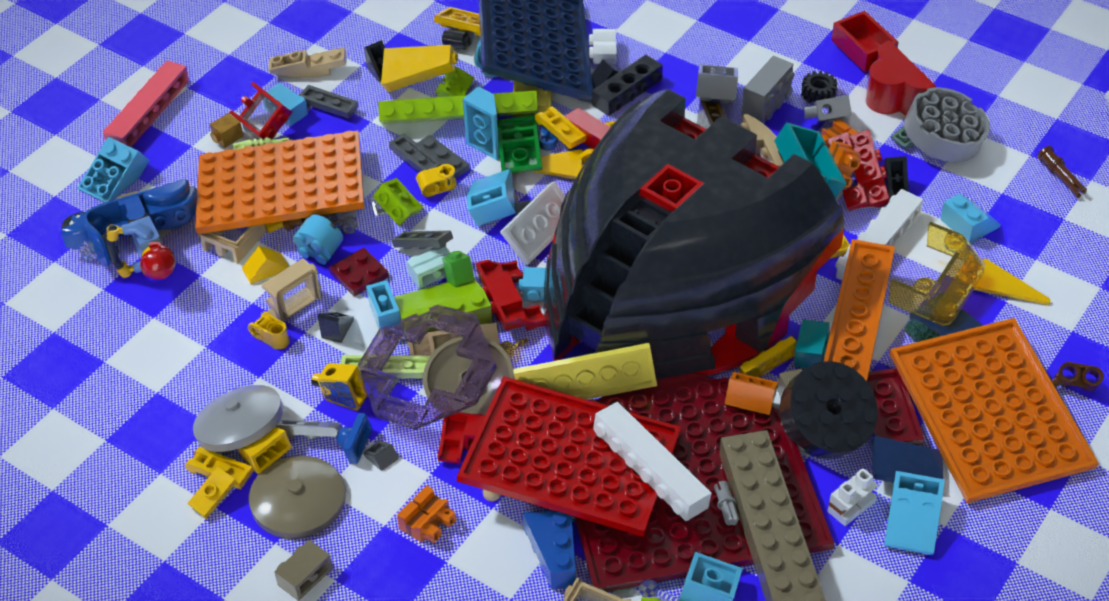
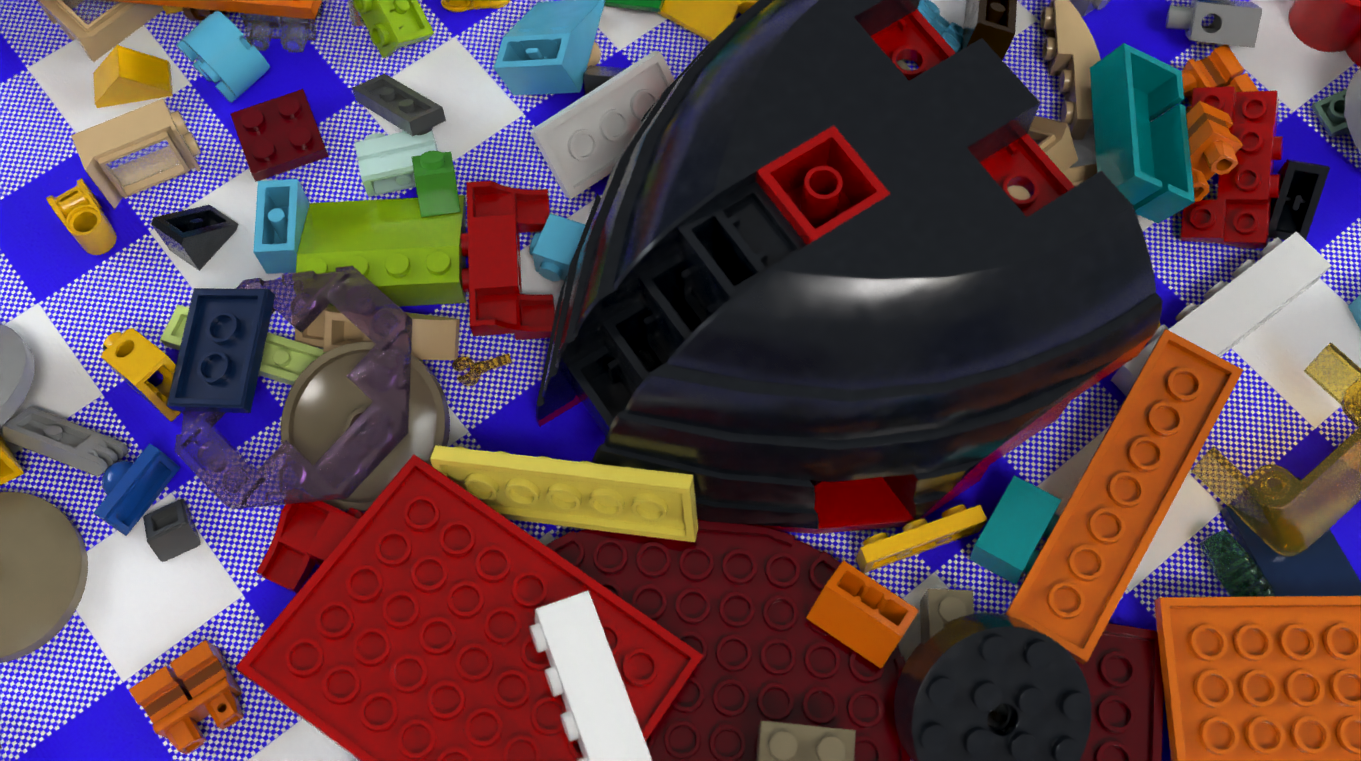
camera: 15 degrees right, 20 degrees up
none -> dark blue tile [167,288,275,413]

